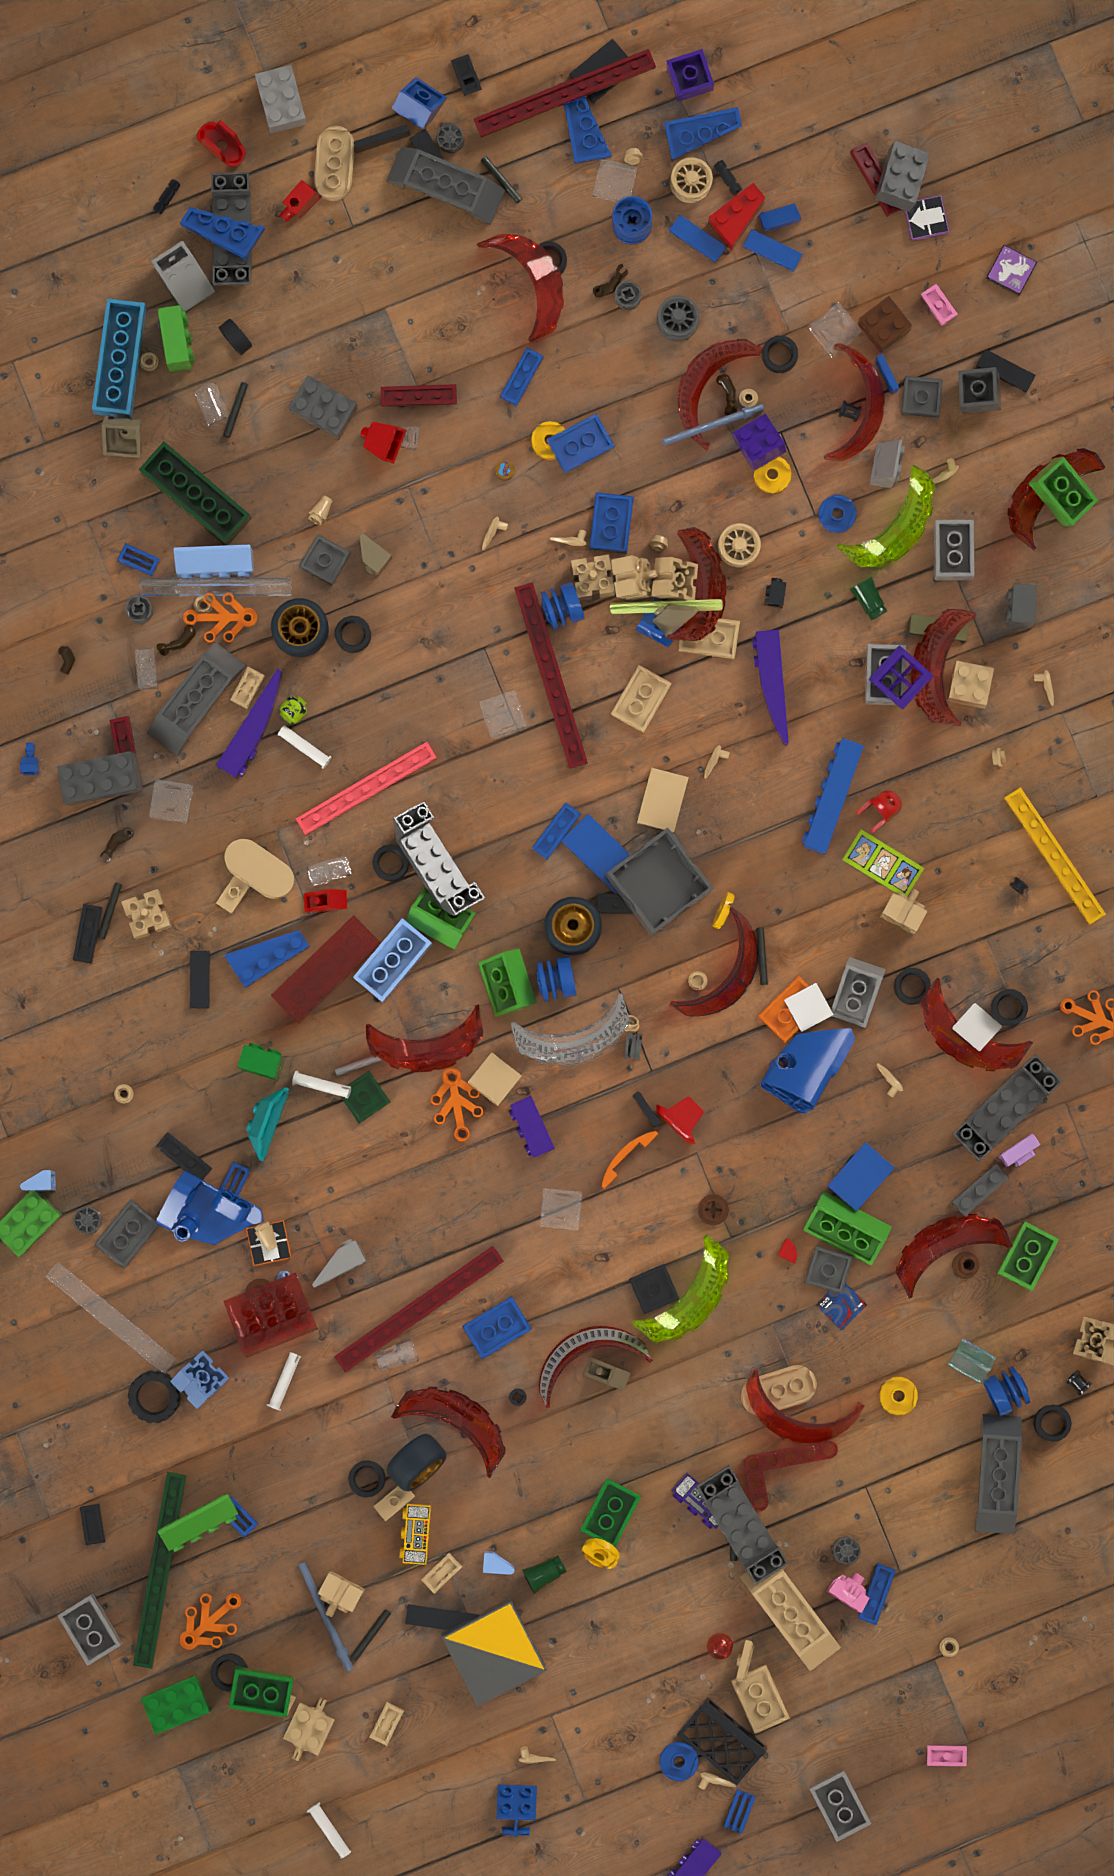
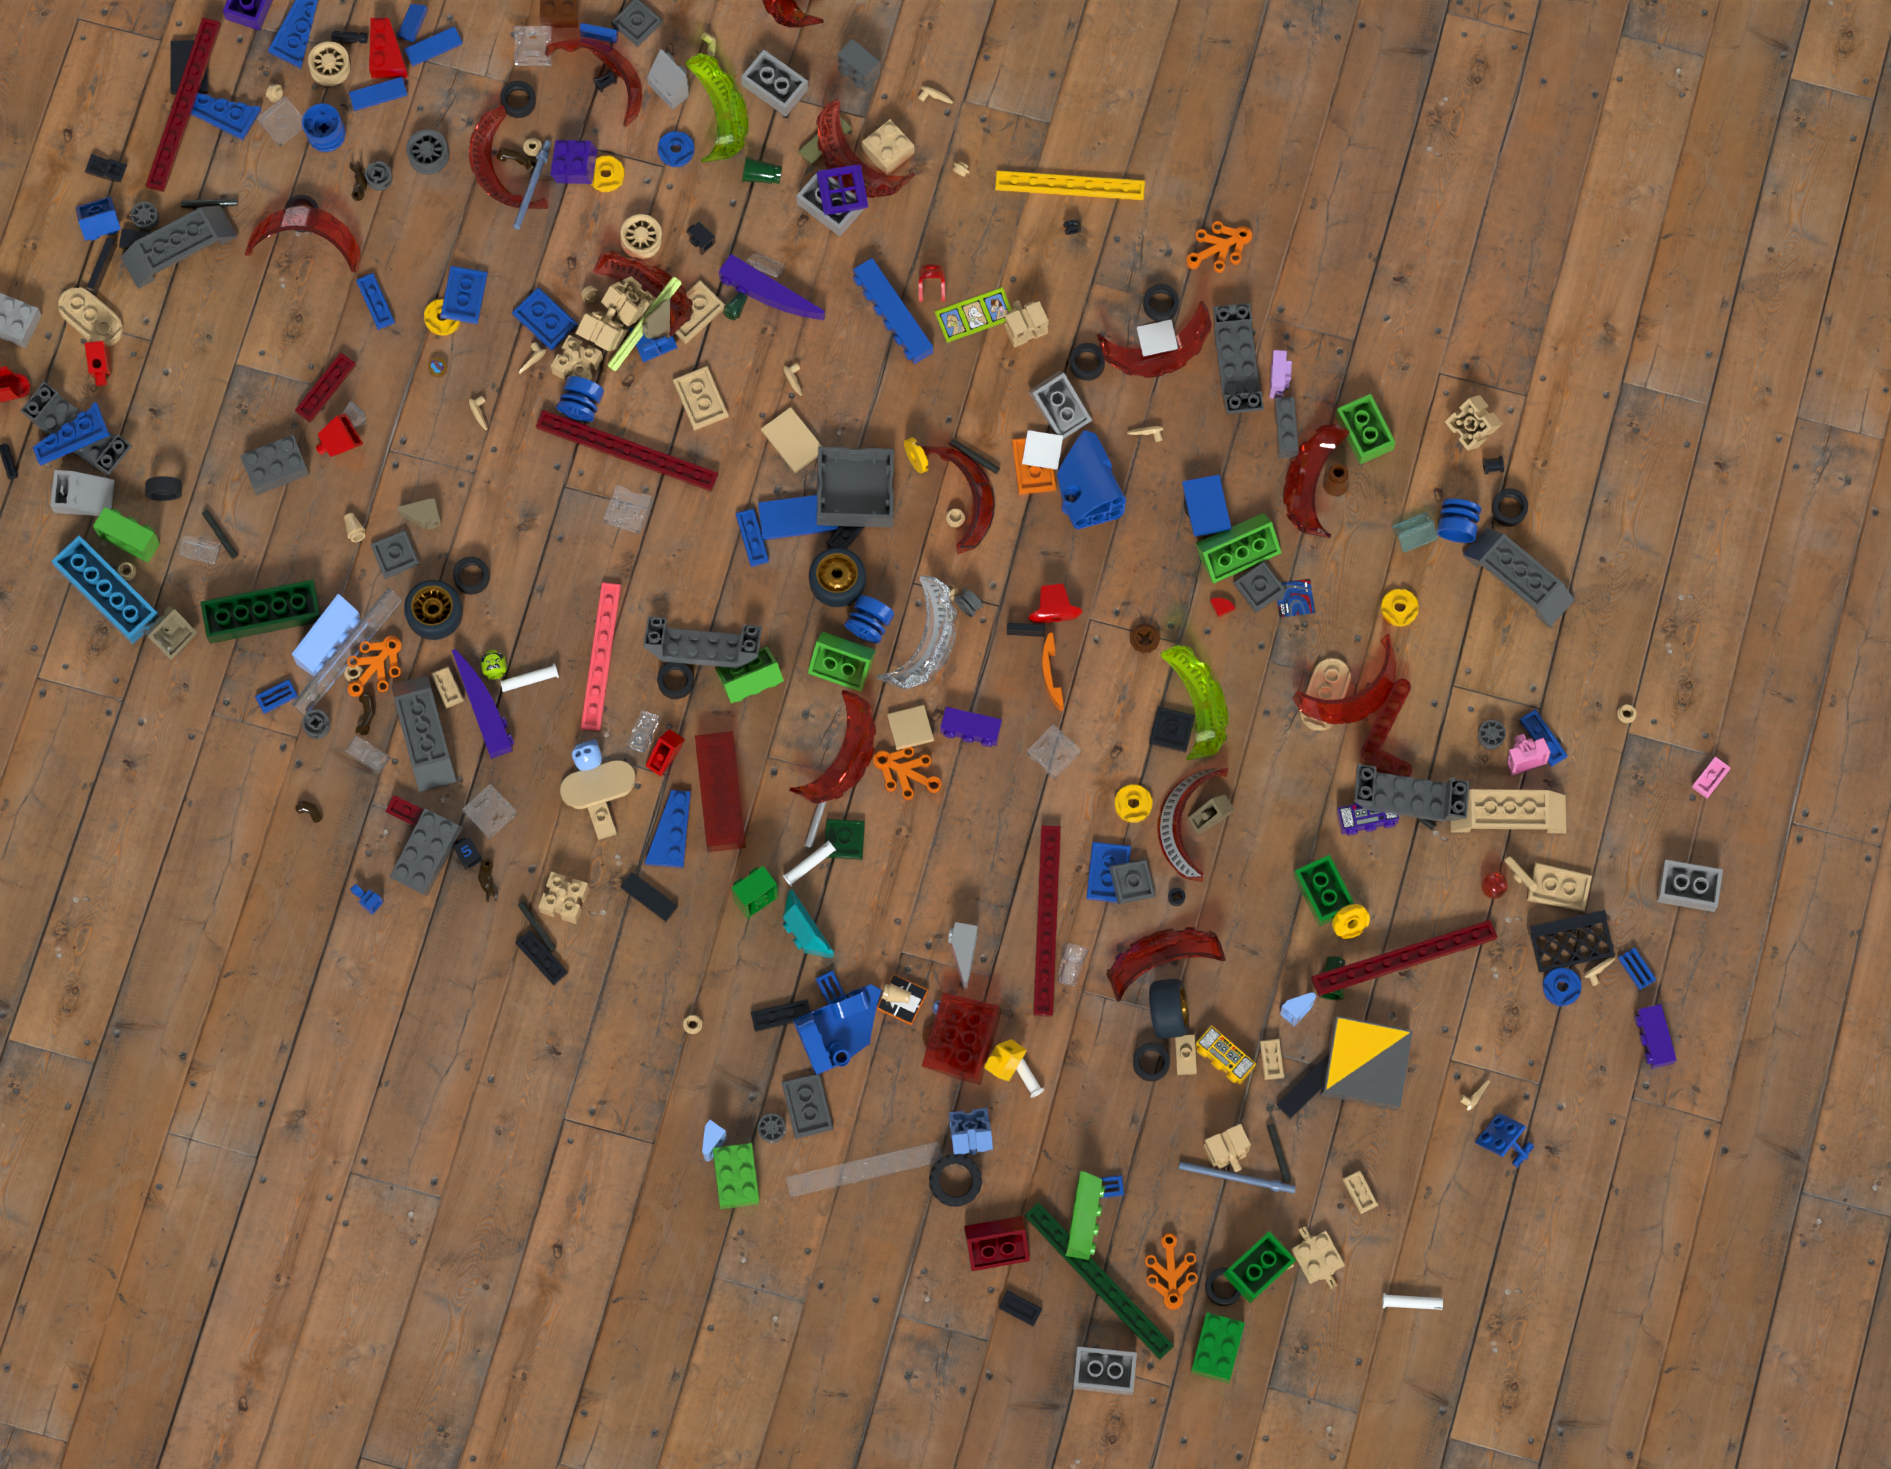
camera: 55 degrees left, 10 degrees down
light blue slope [353,918,432,1003] -> none
none -> black brick [453,837,482,870]
none -> light blue helmet [572,739,602,771]
none -> clear green cone [723,292,748,321]
none -> clear piece [746,252,786,277]
none -> dark red slope [964,1216,1030,1271]
none -> yellow torso [984,1039,1027,1081]
none -> dark grey tile [1109,859,1156,905]
none -> yellow tile [1114,784,1152,823]
none -> dark red plate [1311,920,1498,996]

